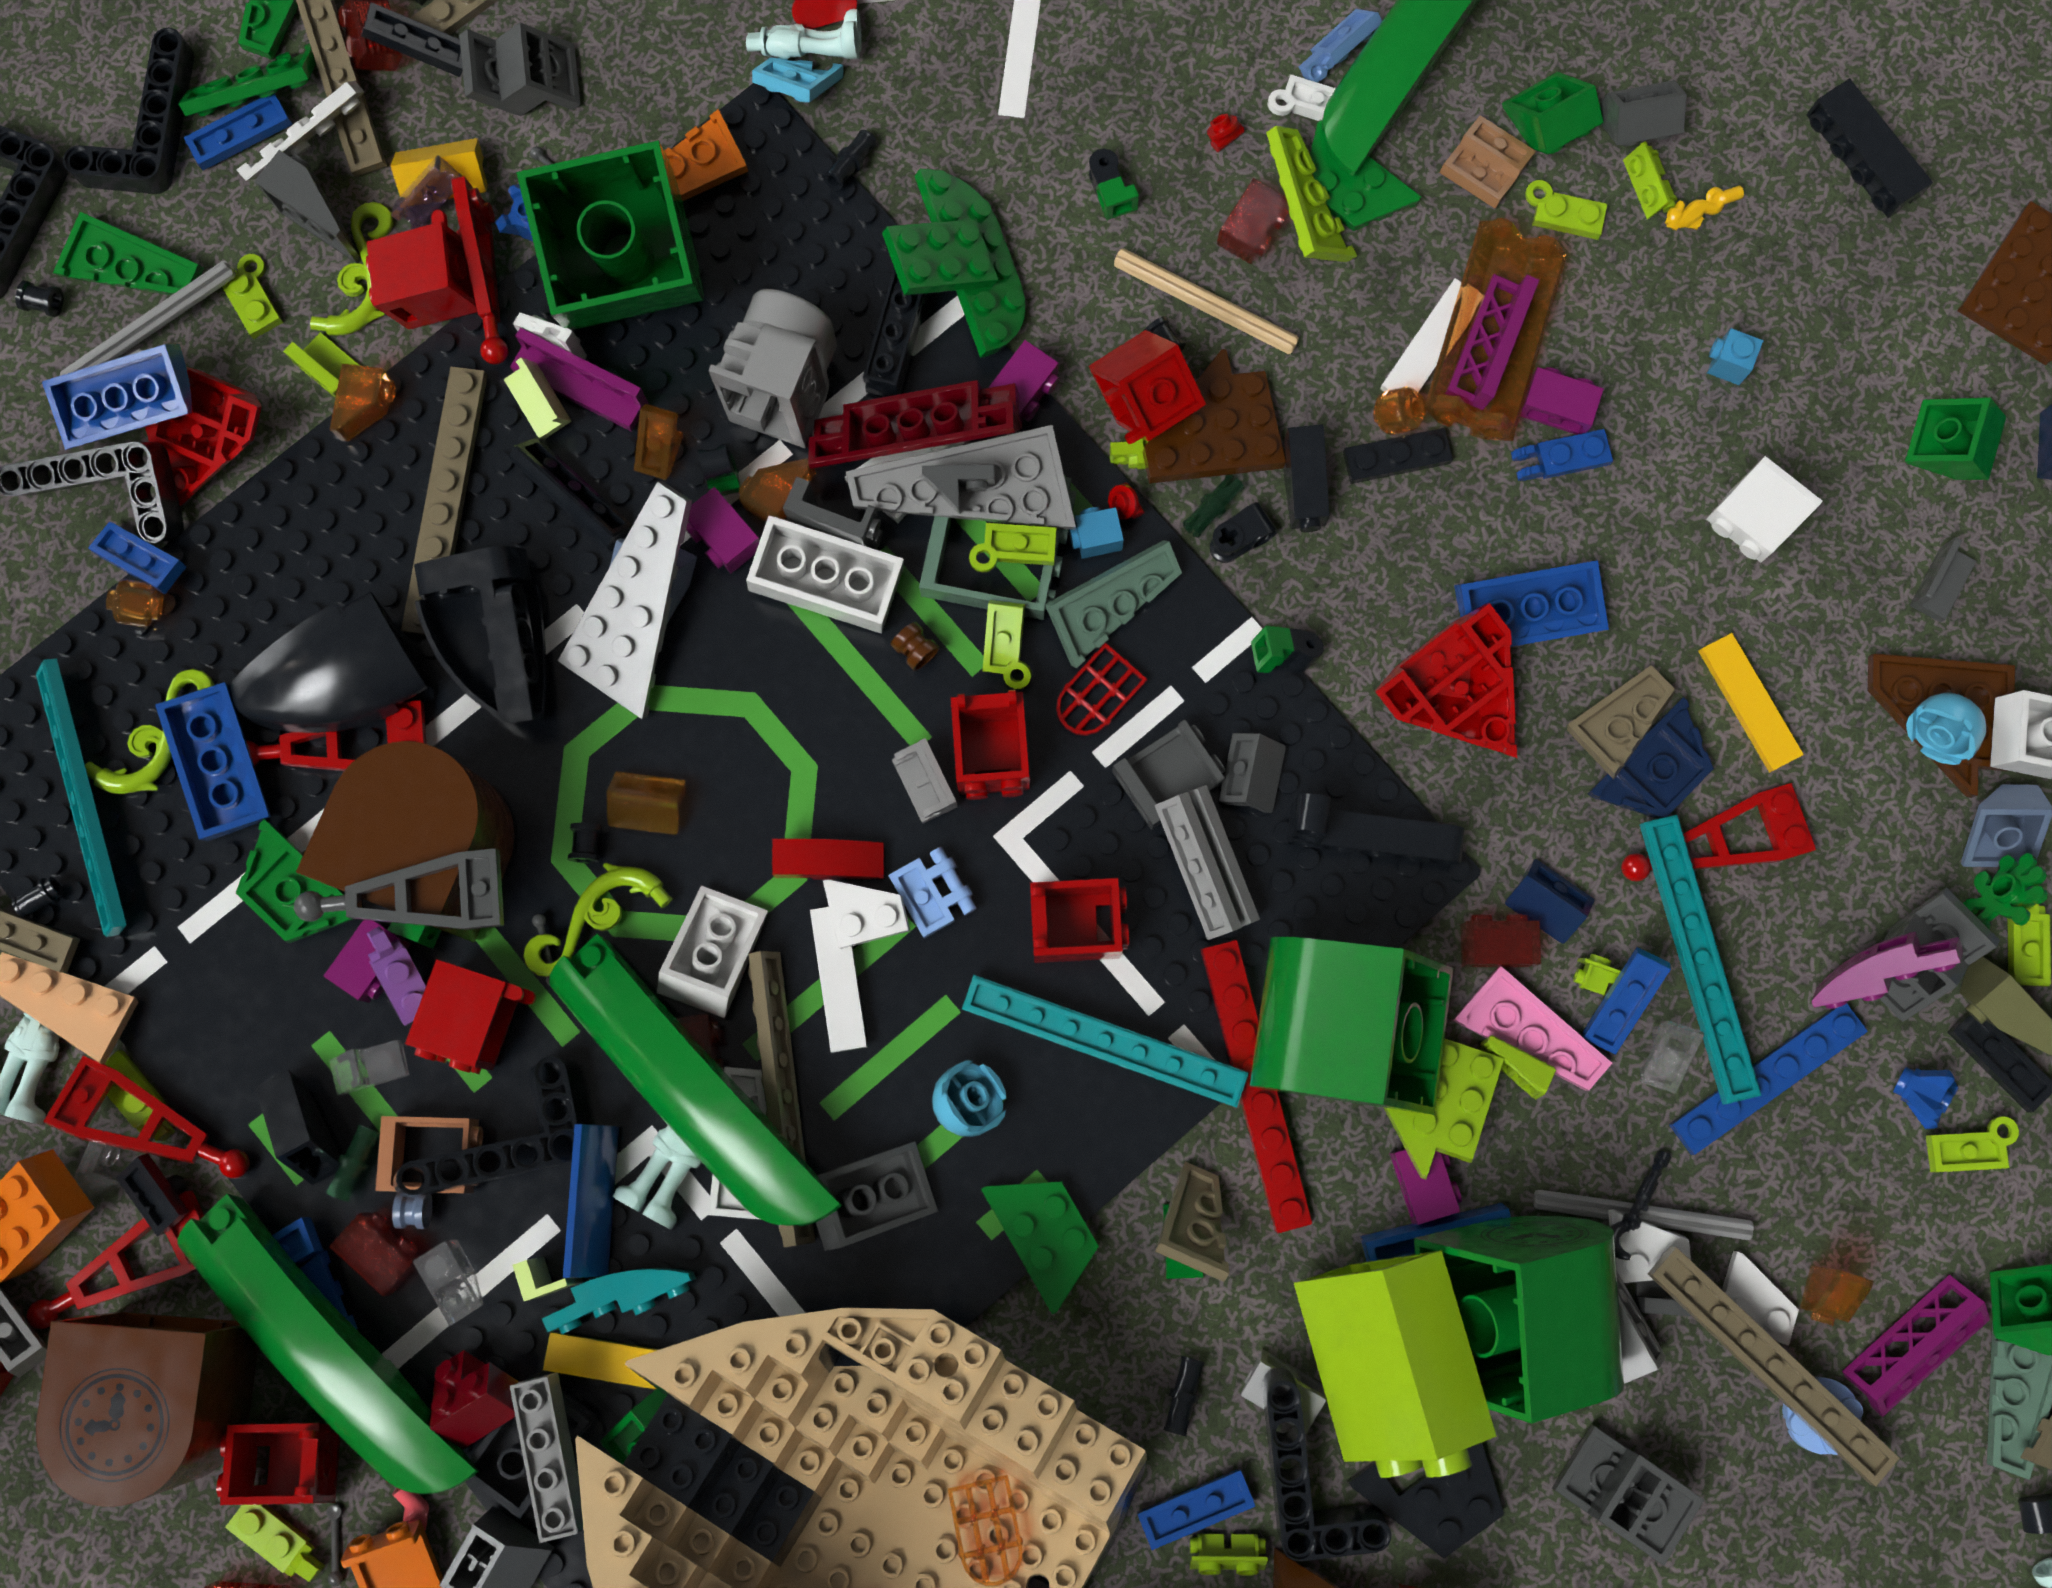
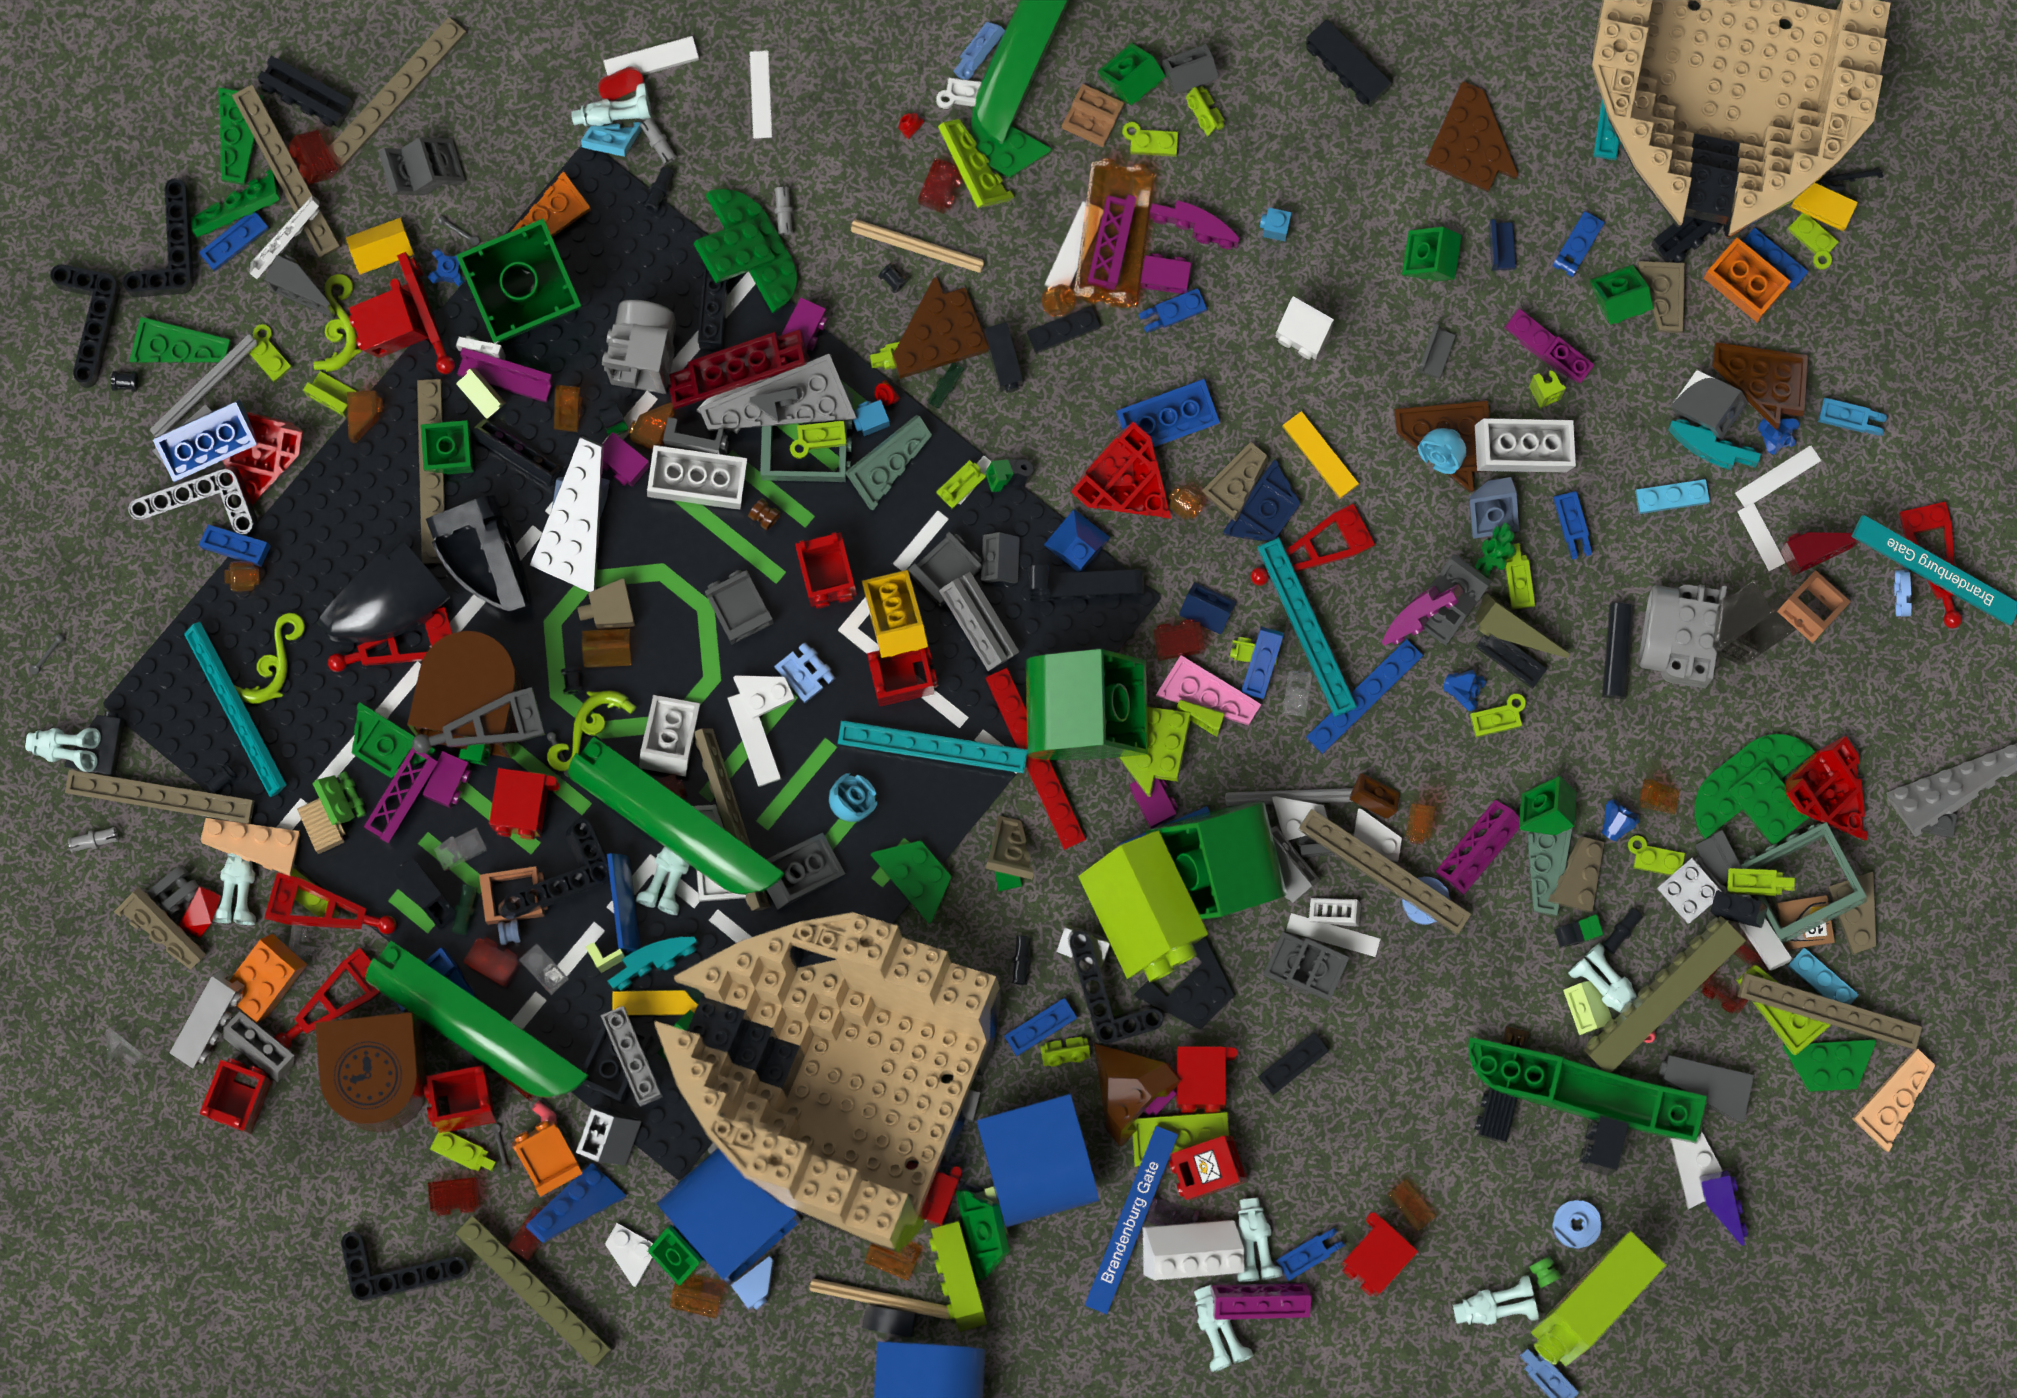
camera: 10 degrees left, 0 degrees up
black tile [116,1153,189,1237] -> none
blue slope [155,682,271,841] -> none
black plate [361,2,463,77] -> none
medium lavender hinge [366,926,426,1026] -> none
hinge [391,155,463,230] -> none
dark red brick [430,1350,519,1449] -> none
red slope [772,839,884,880] -> none
light grey hinge [892,738,957,824] -> none
clear orange window [948,1475,1023,1587] -> none
lime hinge [982,600,1032,689] -> none
red window [1056,643,1147,736] -> none
red container [1088,330,1206,444] -> none
leg [1089,148,1139,220] -> none
black piece [1210,502,1278,563] -> none
black piece [1610,1151,1671,1260] -> none
yellow animal [1665,186,1744,231] -> none
none -> tan brick [297,798,346,854]
none -> bright green plate [312,772,366,825]
none -> magenta fence [364,746,438,843]
none -> green slope [421,420,474,474]
none -> dark tan torso [577,579,635,629]
none -> light grey pin [640,118,677,165]
none -> dark grey panel [705,570,774,645]
none -> light grey pin [774,187,793,235]
none -> yellow brick [862,570,928,658]
none -> lime hinge [936,460,986,509]
none -> blue slope [1044,509,1110,572]
none -> magenta slope [1149,200,1239,250]
none -> clear orange head [1168,485,1204,520]
none -> white sticker [1286,913,1380,957]
none -> white slope [1309,898,1361,926]
none -> reddish brown slope [1350,773,1400,819]

